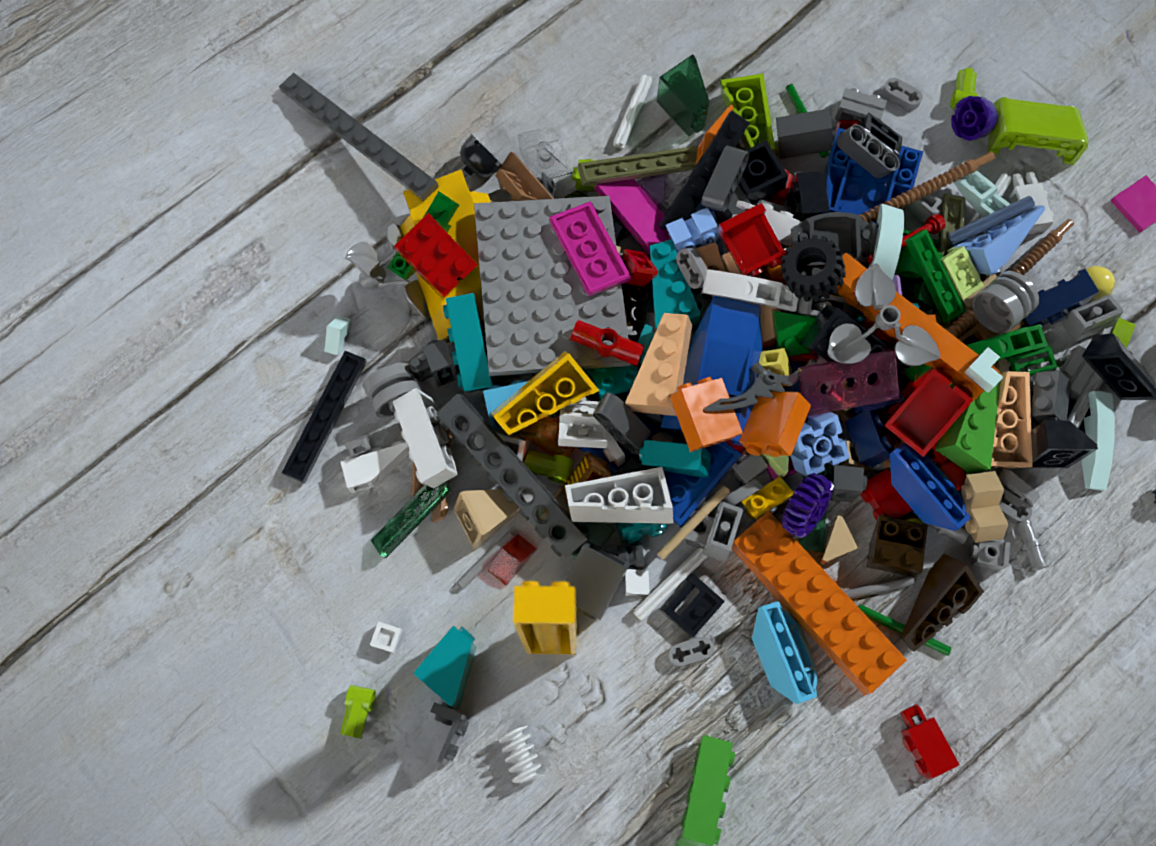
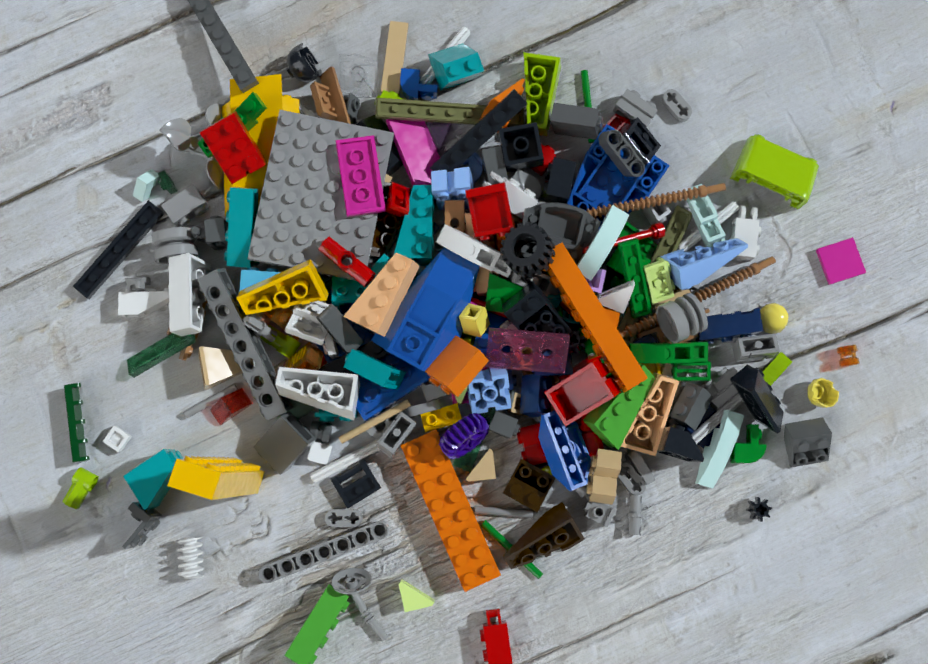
camera: 15 degrees right, 10 degrees up
clear green slope [656,54,710,137] -> none
orange brick [670,377,743,452] -> none
light grey beam [676,248,707,289] -> none
dark grey beam [702,145,749,213] -> none
dark grey piece [704,362,801,411] -> none
medium azure wedge [752,601,817,704] -> none
light grey plant [827,263,940,366] -> none
sand blue axle [947,196,1035,245] -> none
lime piece [950,68,978,109] -> none
dark purple cylinder [951,96,998,141] -> none
light aqua piece [964,347,1003,393] -> none
none -> dark green hinge [64,383,90,462]
none -> clear green plate [157,170,178,194]
none -> light grey brick [161,184,210,227]
none -> light grey axle [243,315,278,342]
none -> light grey beam [259,521,389,583]
none -> light grey dish [332,568,388,642]
none -> tan tile [381,21,409,95]
none -> yellowish green slope [399,579,435,612]
none -> blue brick [400,68,438,101]
none -> teal slope [428,43,484,91]
none -> white slope [597,280,635,314]
none -> green brick [730,424,767,463]

